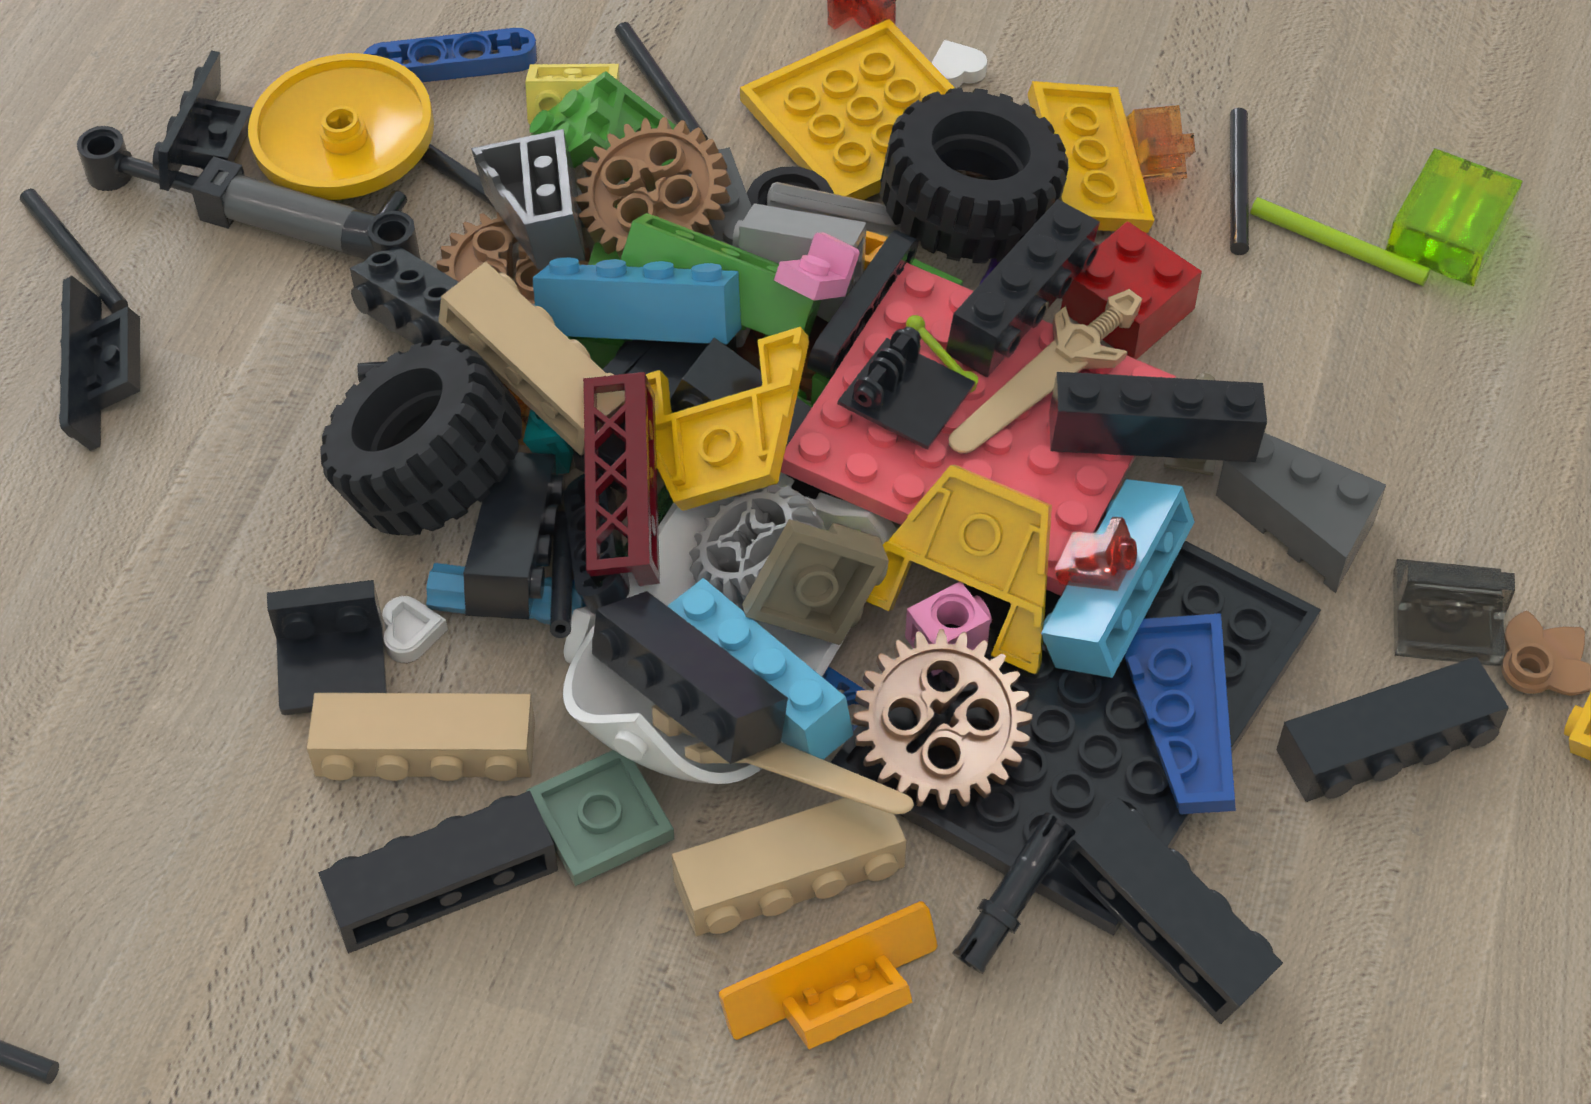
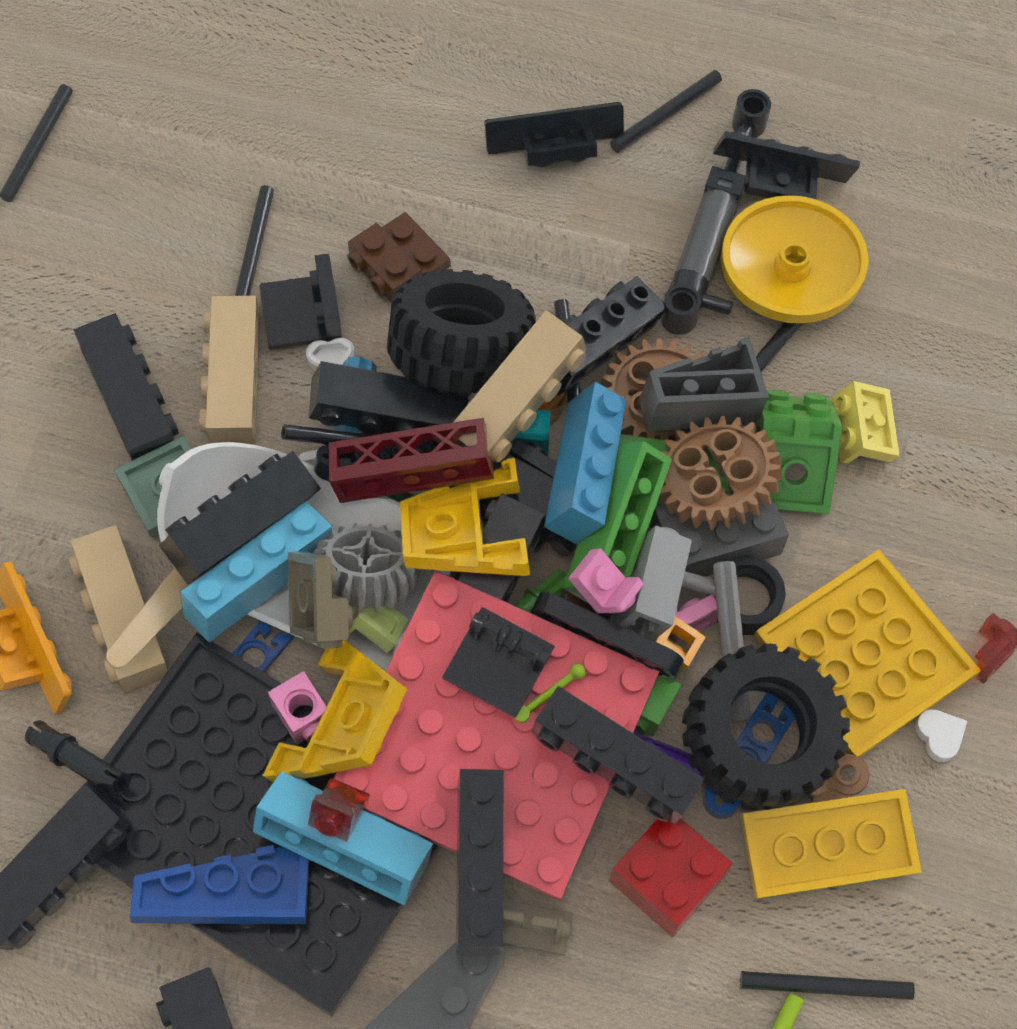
camera: 85 degrees right, 10 degrees up
blue beam [363,28,538,82] -> none
black piece [615,22,708,140] -> none
gear [852,629,1032,809] -> none
tan sword [948,289,1142,454] -> none
clear orange brick [1126,105,1196,183] -> none
none -> black bar [235,185,274,296]
none -> reddish brown plate [347,212,451,303]

